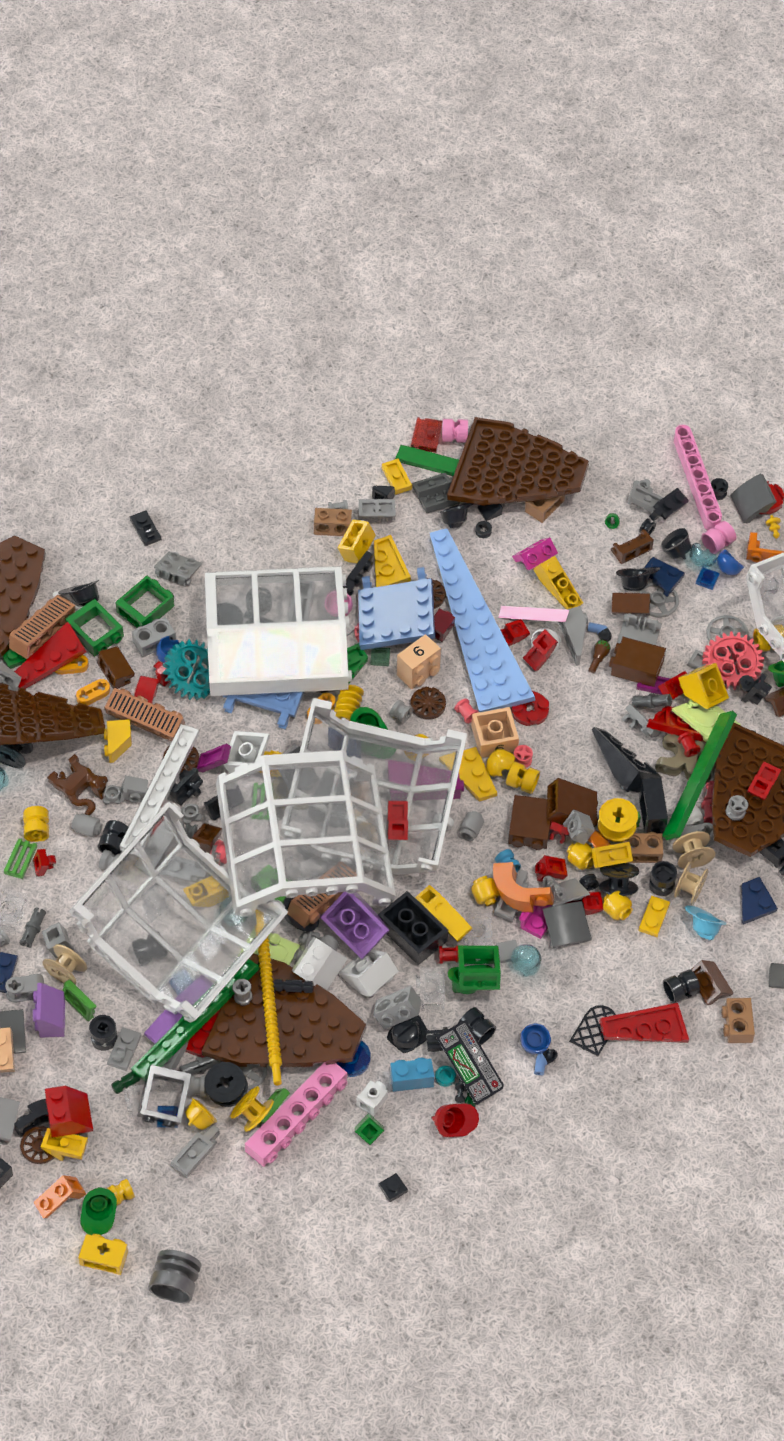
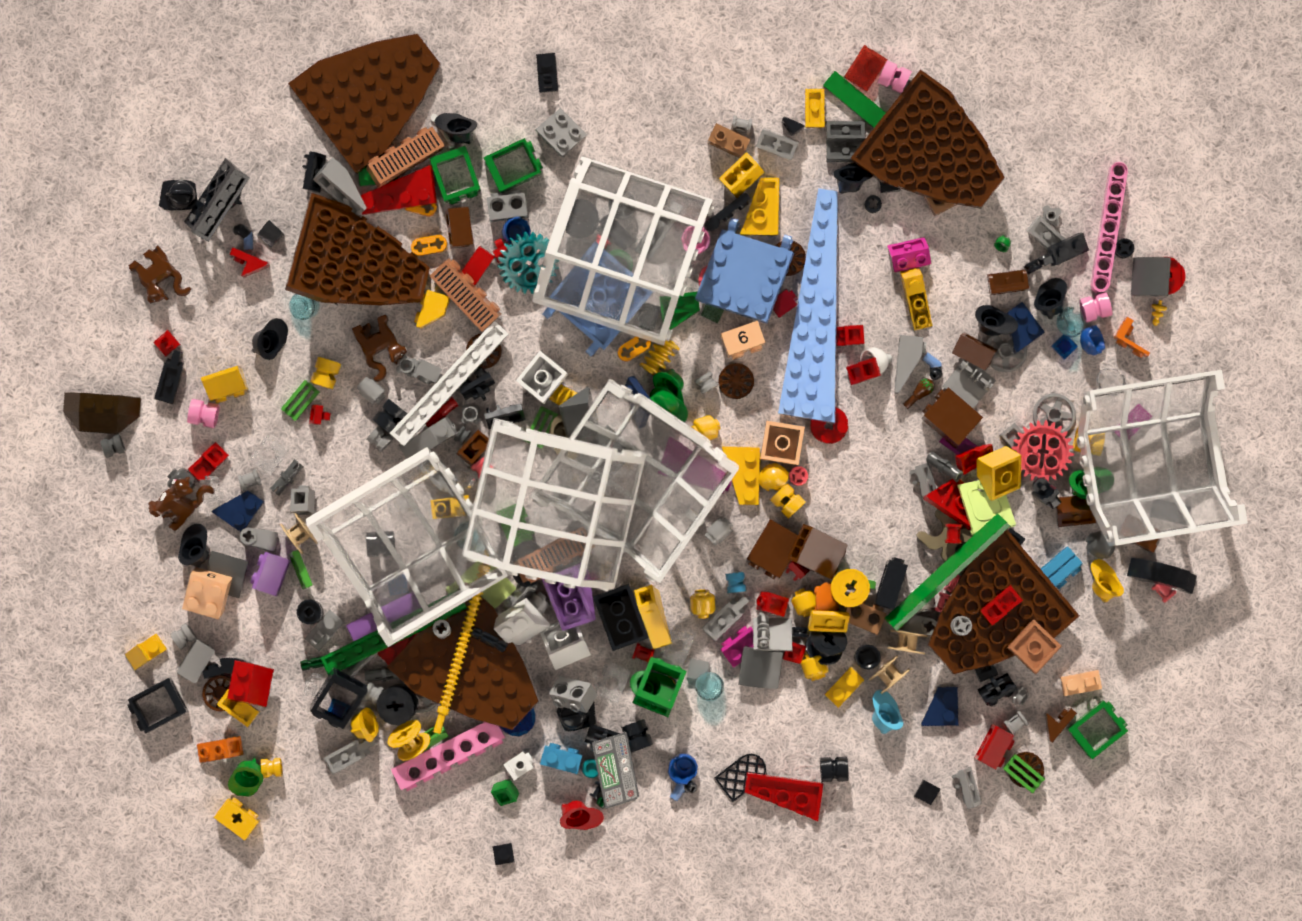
camera: 25 degrees right, 30 degrees up
flat silver wheel [148,1249,202,1303] -> none
magenta tile [197,743,231,773] -> none
red slope [387,800,408,840] -> none
coral bush [454,698,479,724] -> none
orange arch [493,862,554,912] -> none
bright pink sticker [498,606,569,622] -> none
light grey brick [563,810,595,844] -> none
black wedge [592,727,662,793] -> none
reddish brown panel [691,960,734,1005] -> none
medium nougat brick [721,998,755,1043] -> none

